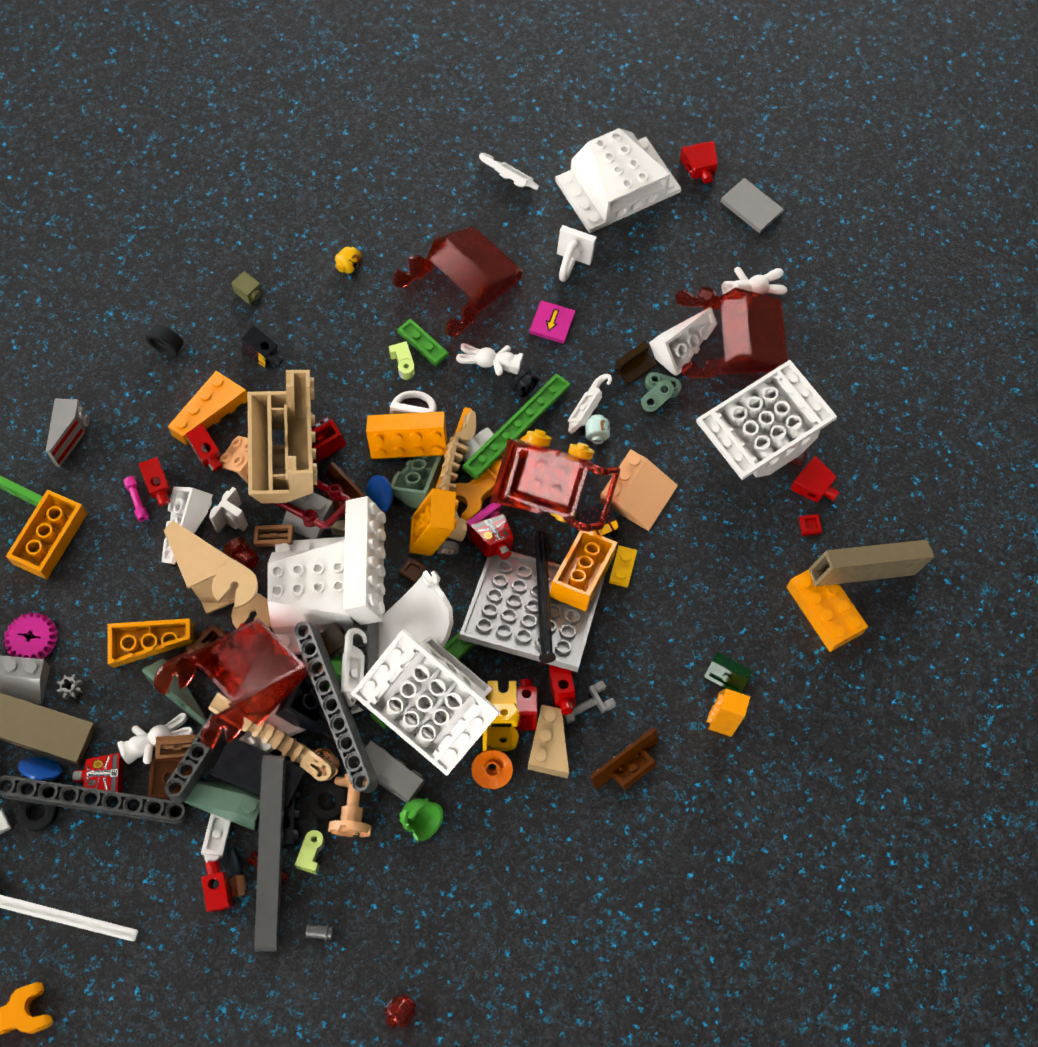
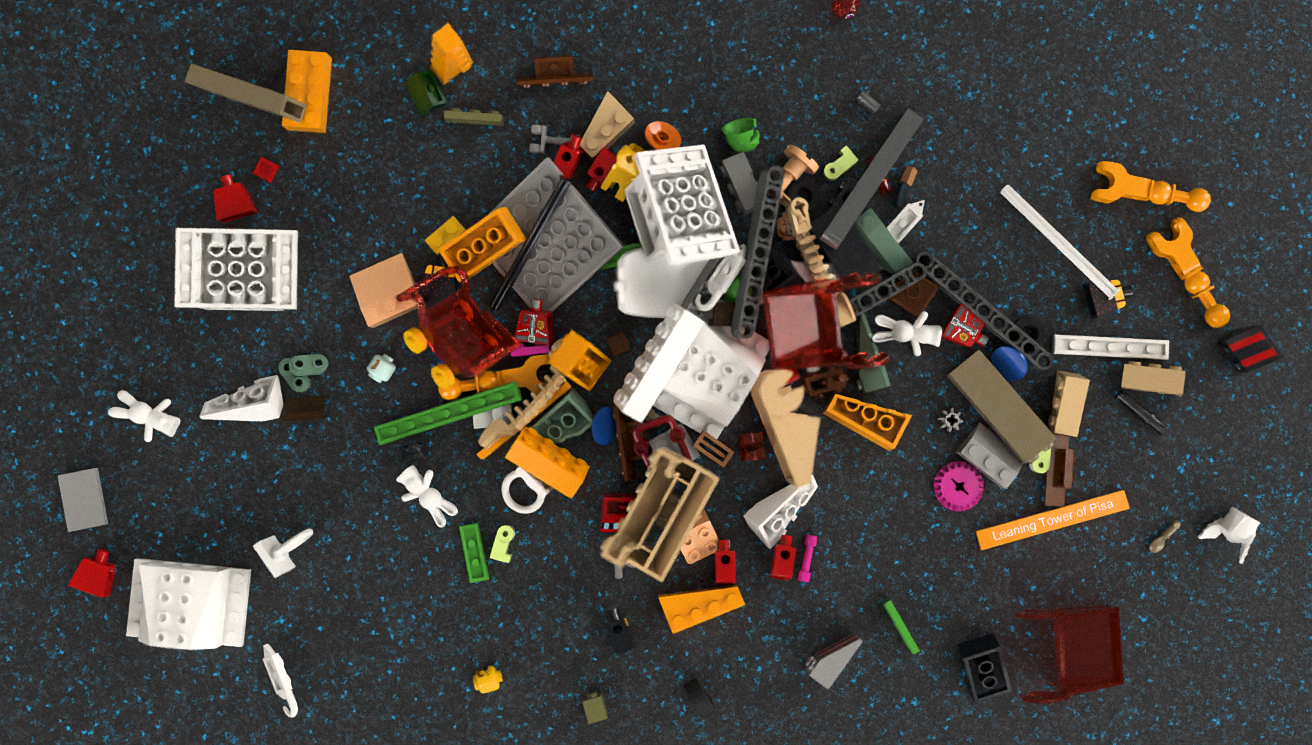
camera: 140 degrees left, 20 degrees up
light orange brick [6,490,88,580] -> none
medium nougat tile [155,734,198,759] -> none
red torso [201,860,234,912] -> none
white bracket [209,487,248,533] -> none
clear red piece [392,226,523,337] -> none
dark pink tile [529,300,575,344] -> none
white plate [568,374,612,434] -> none
clear red piece [676,286,788,378] -> none
none -> olive plate [444,108,504,126]

